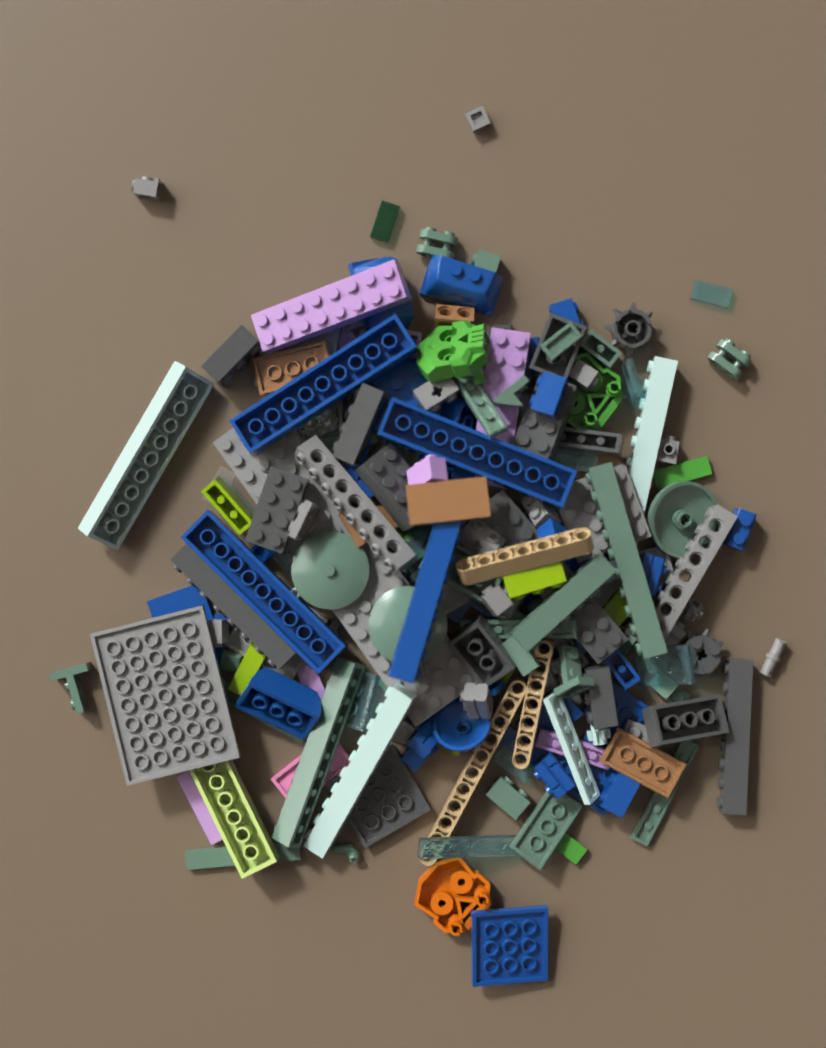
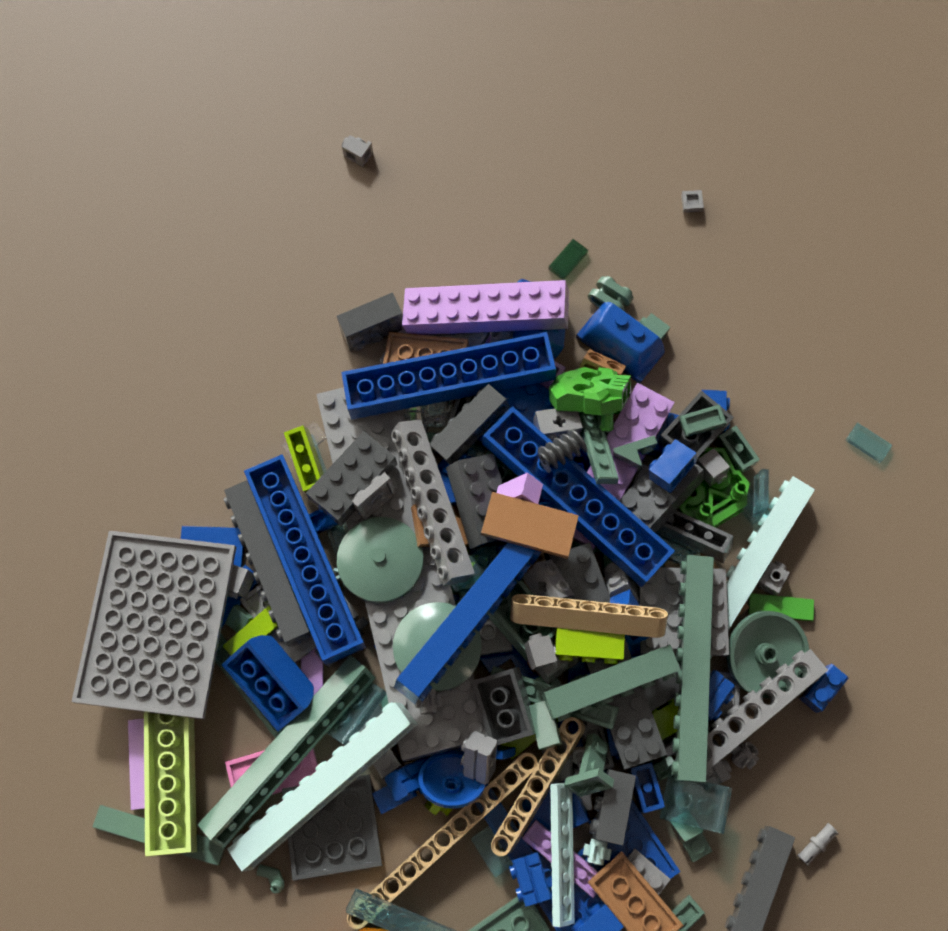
camera: 25 degrees right, 15 degrees down
sand green bracket [49,662,92,714] -> none
light aqua brick [78,361,214,550] -> none
sand green brick [485,774,530,820] -> none
dark grey brick [605,303,658,356] -> none
dark grey brick [642,694,730,748] -> none
dark grey brick [675,629,725,679] -> none
sand green brick [707,338,752,381] -> none
none -> dark grey piece [538,430,588,473]

